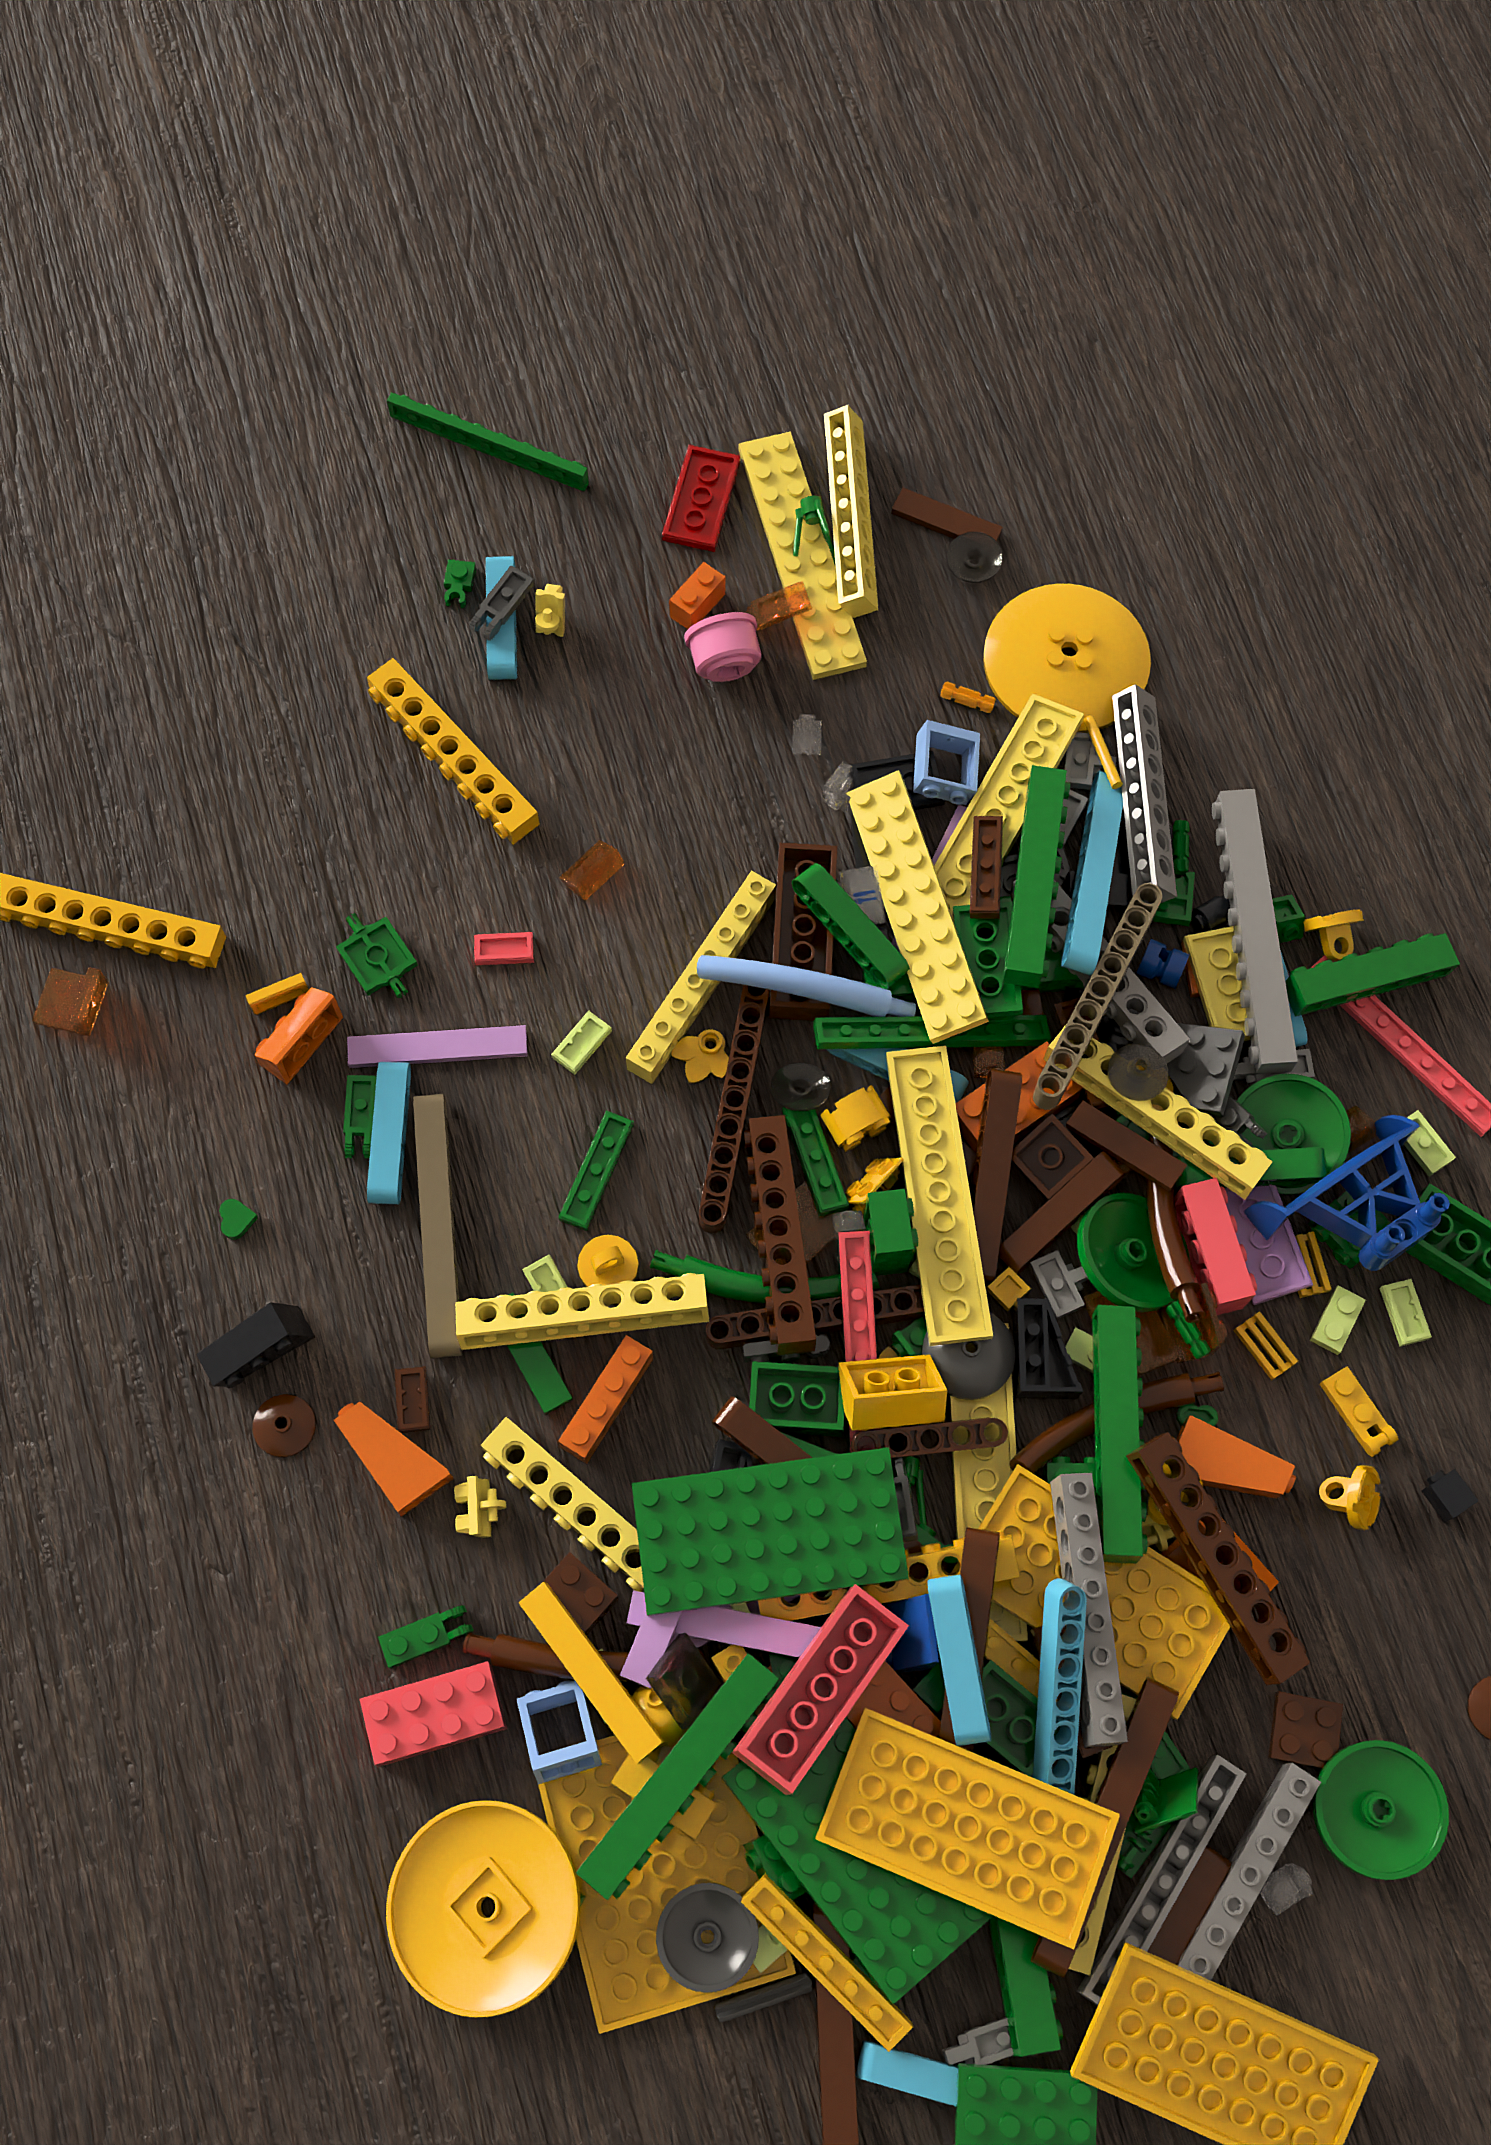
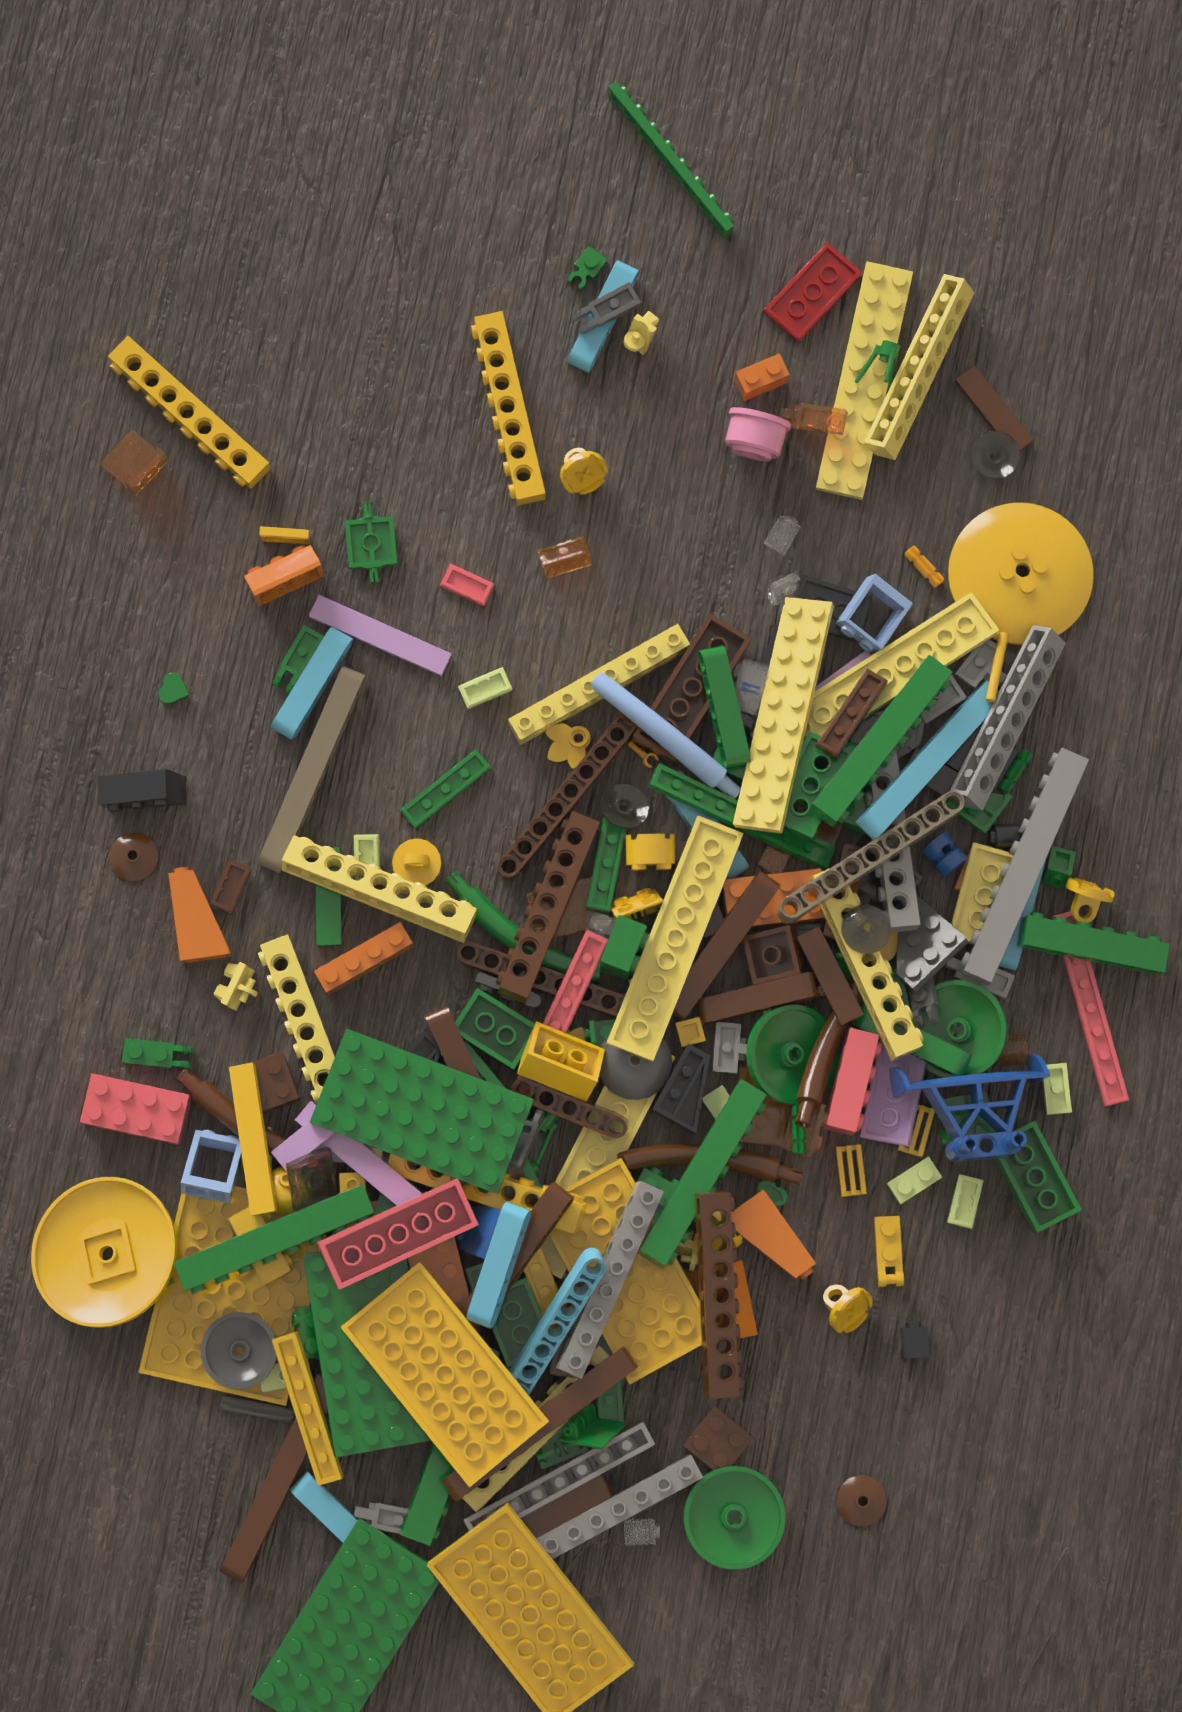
camera: 25 degrees right, 10 degrees up
none -> yellow tile [560,448,608,495]
none -> light orange hand [628,741,659,768]

